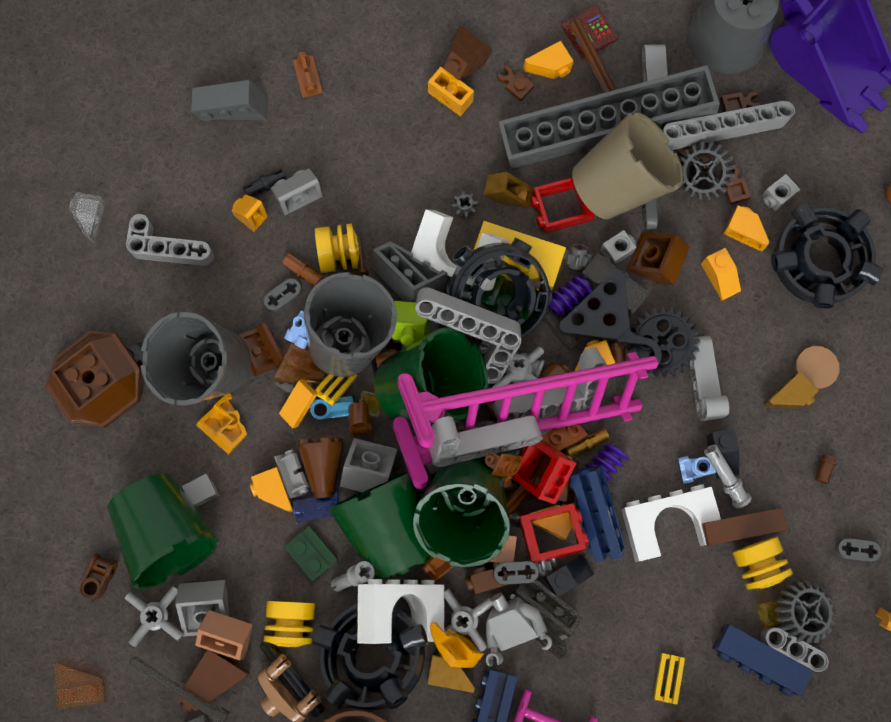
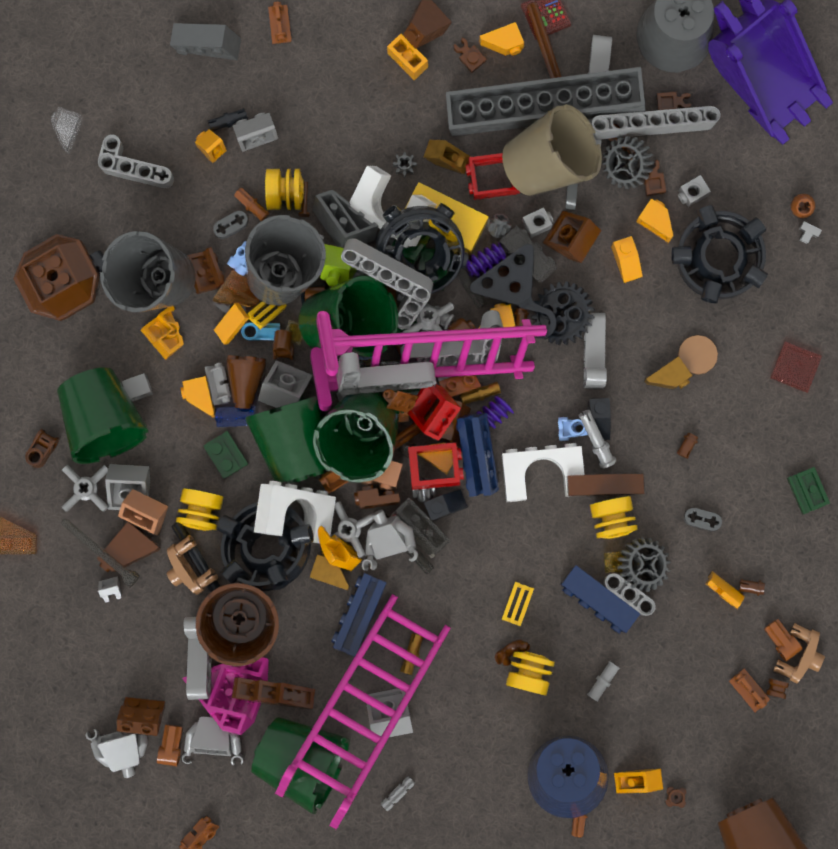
camera: 15 degrees right, 5 degrees up
light grey pin [331,561,375,592] -> none
dark grey beam [493,561,539,584] -> none

